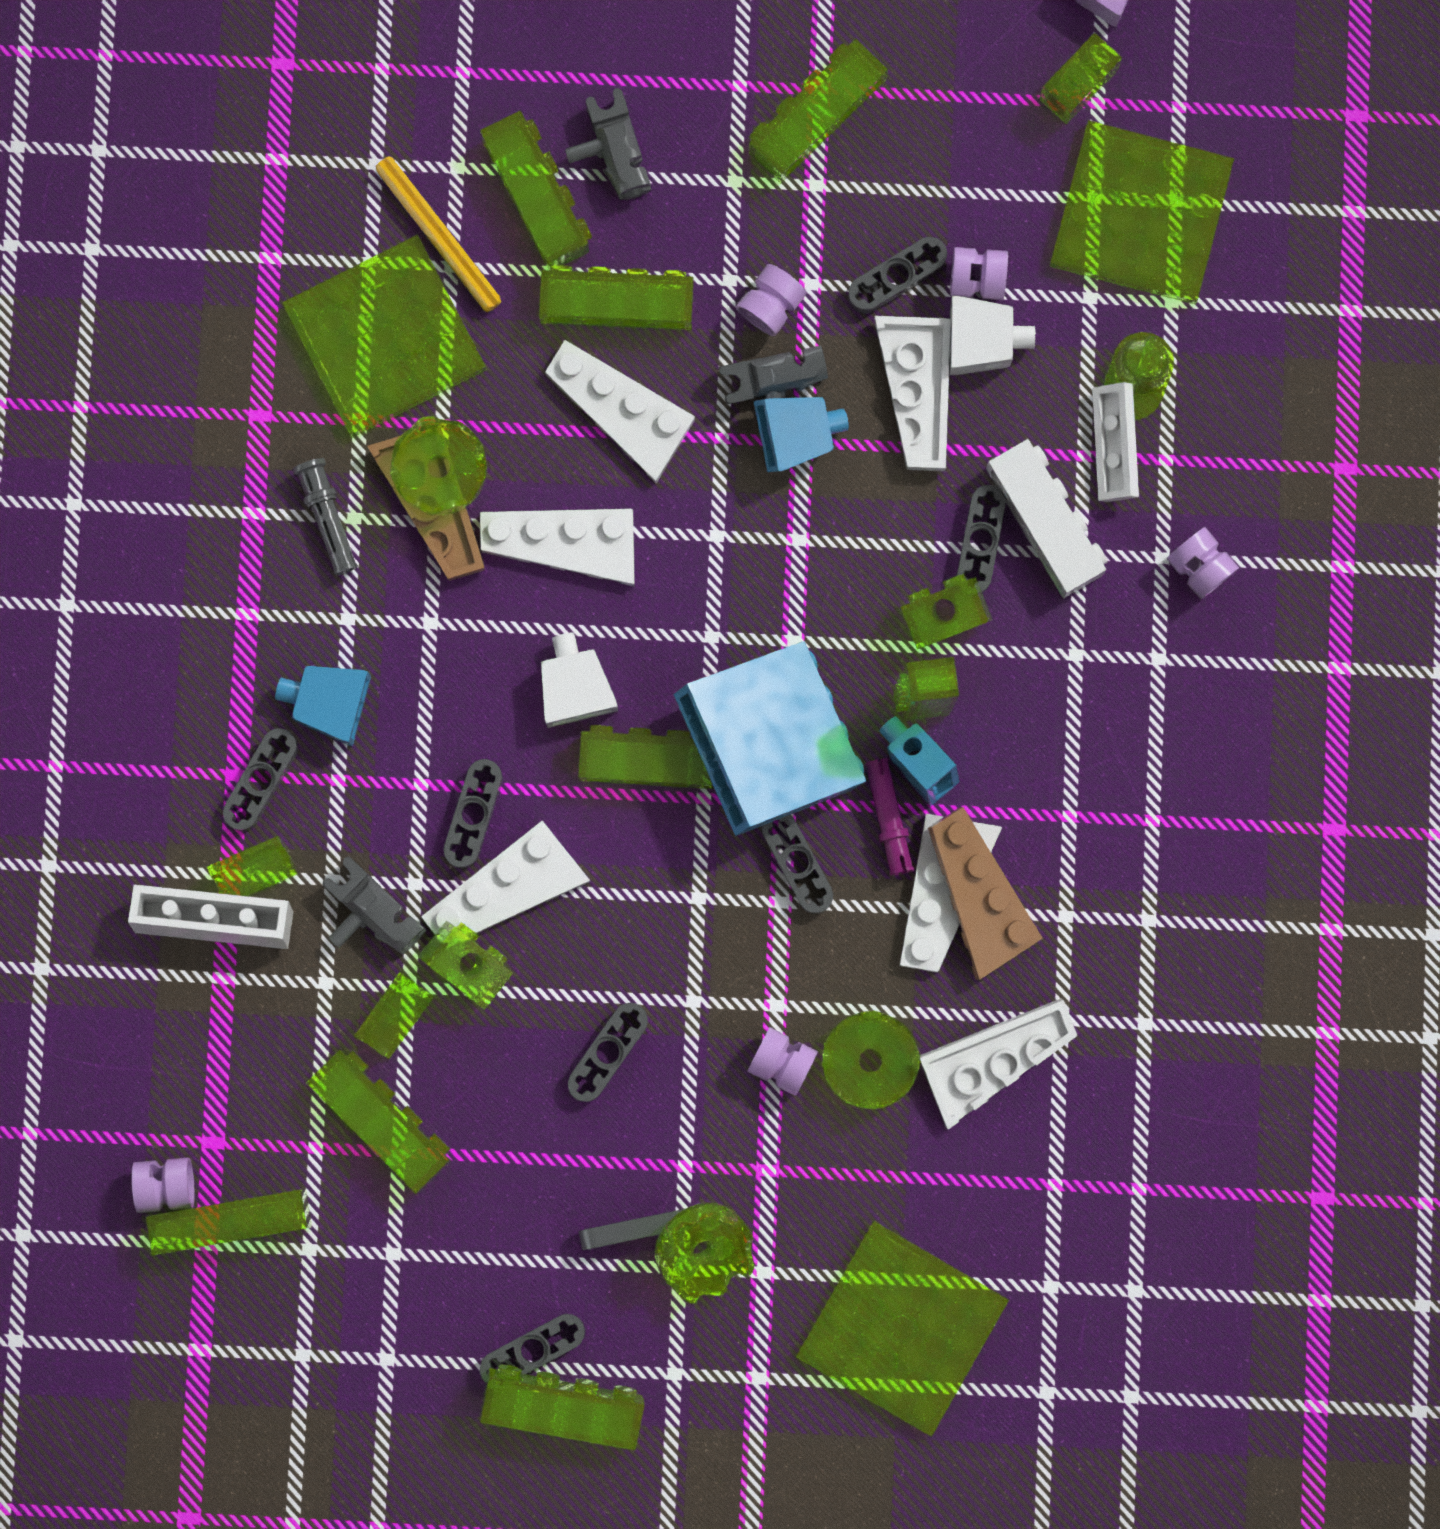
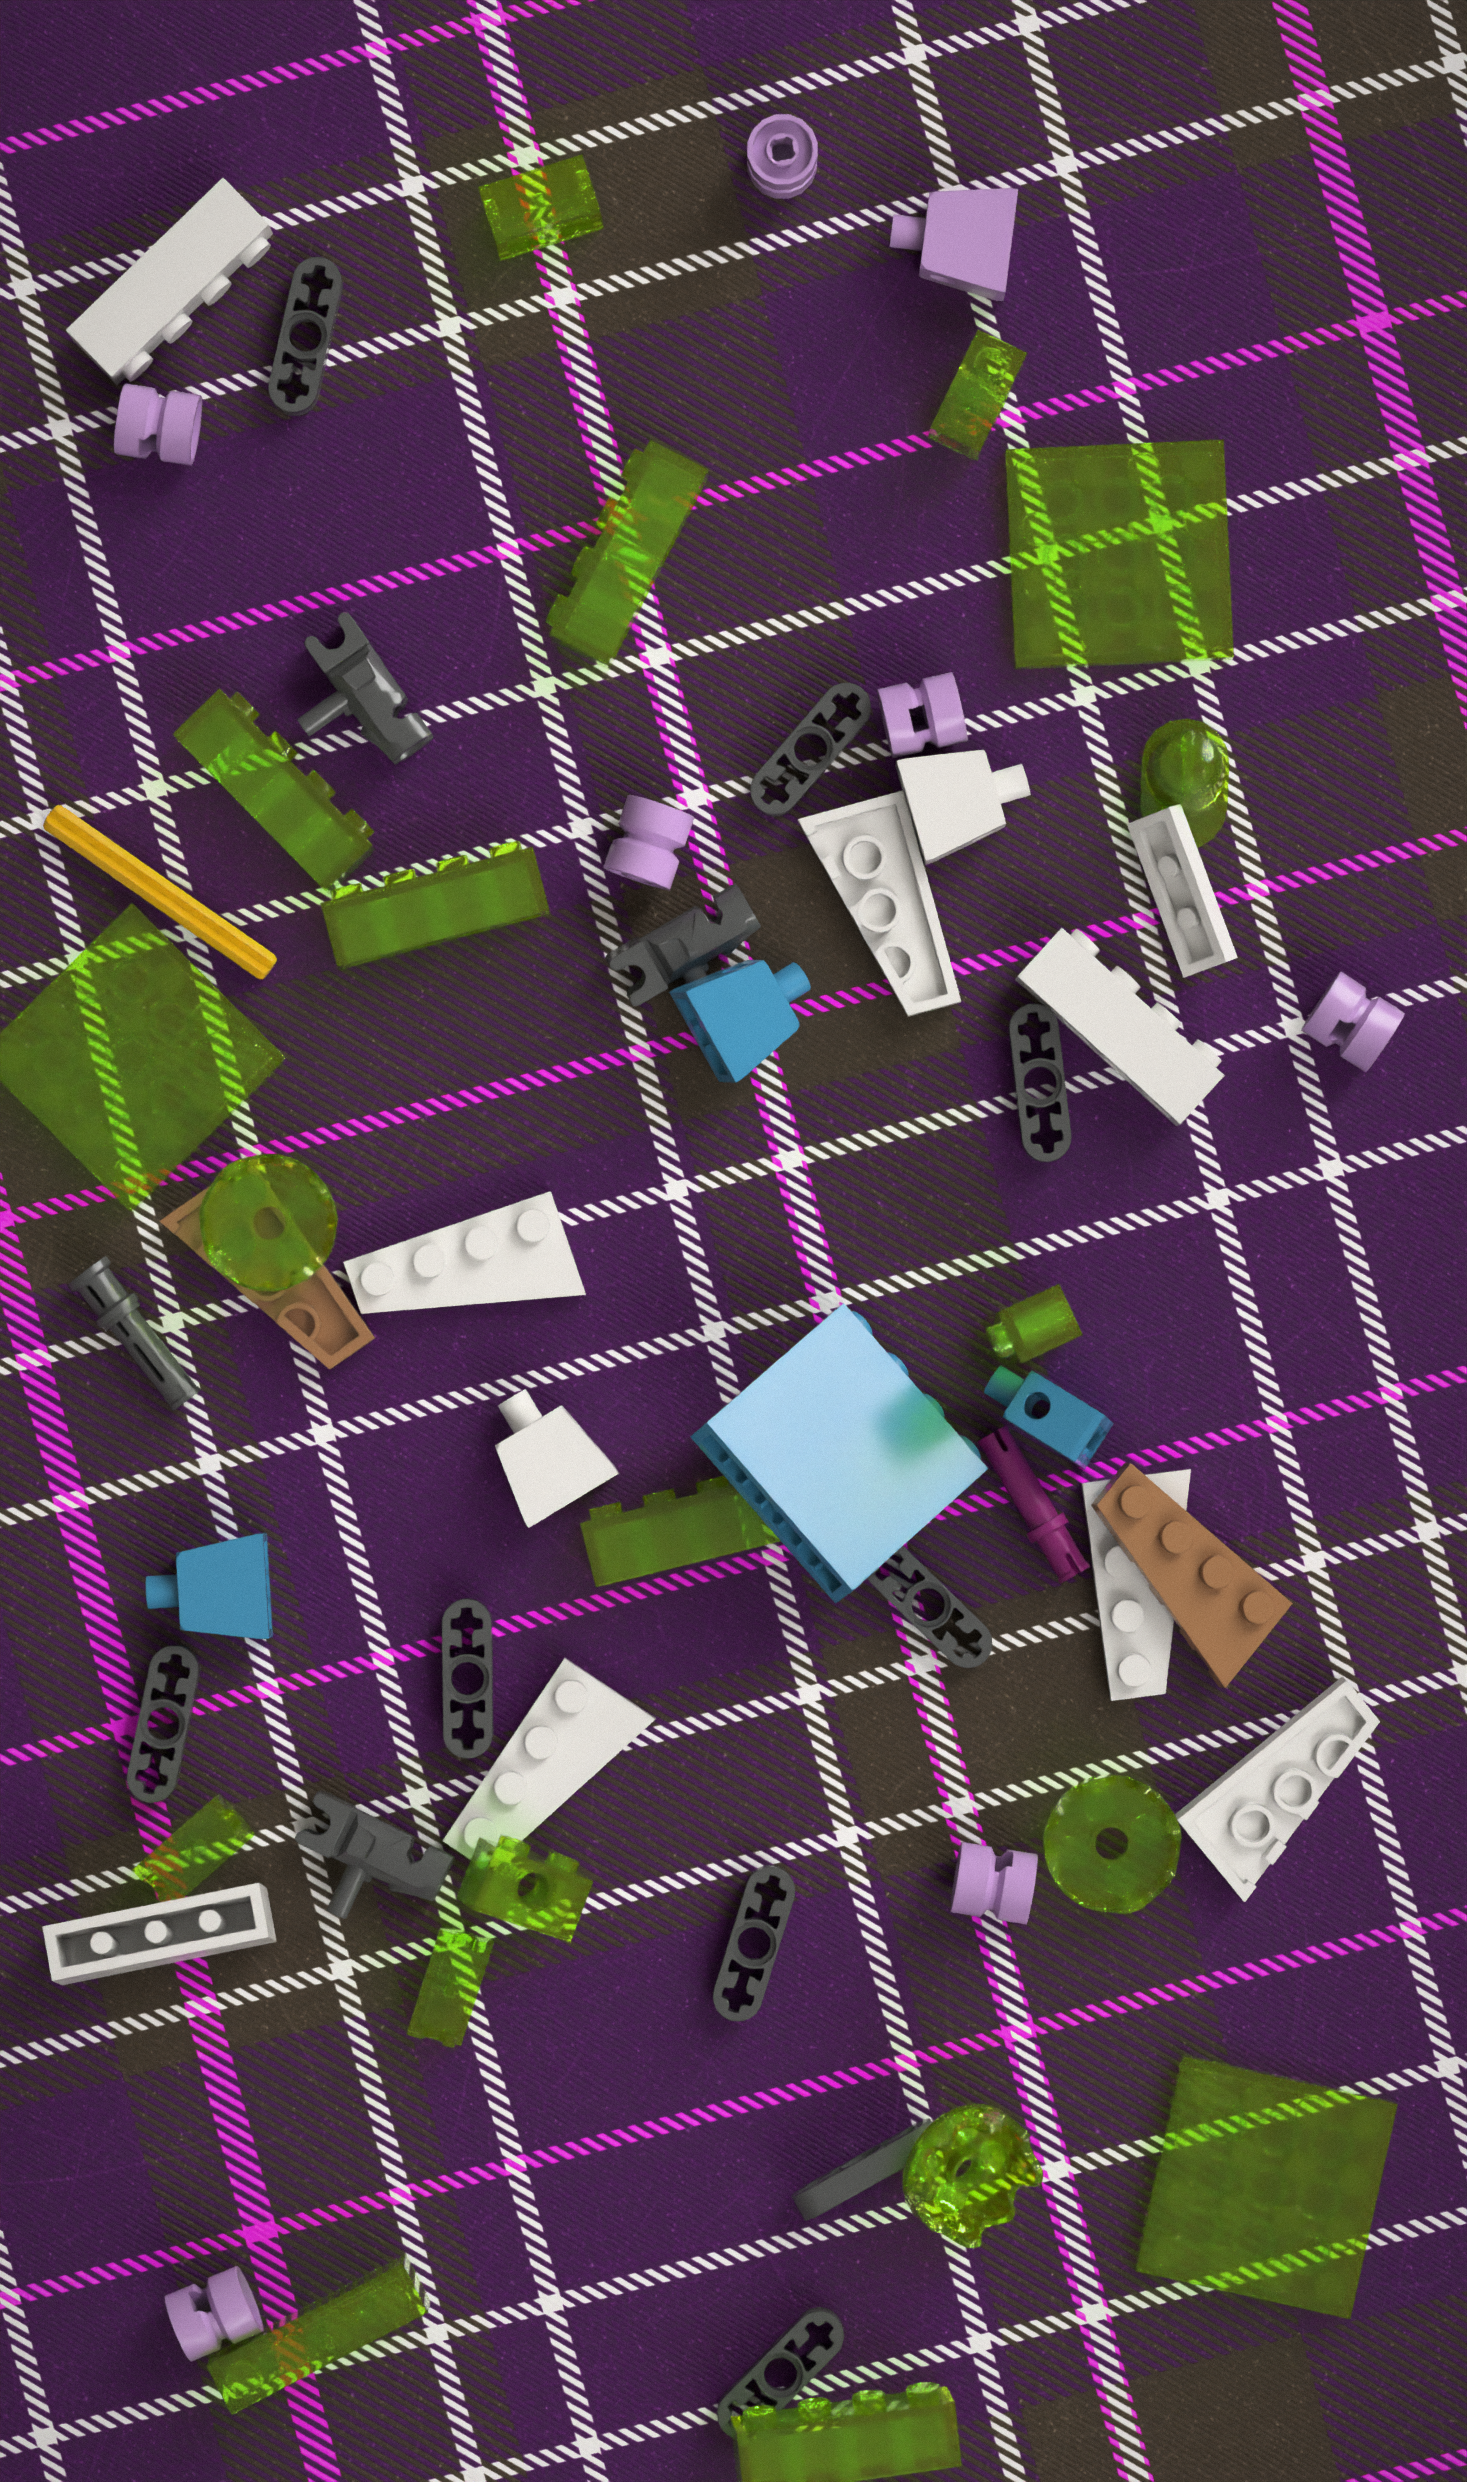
camera: 15 degrees left, 5 degrees up
clear neon green brick [306,1050,452,1194] -> none
white wing [545,340,695,483] -> none
clear neon green brick [901,573,993,650] -> none

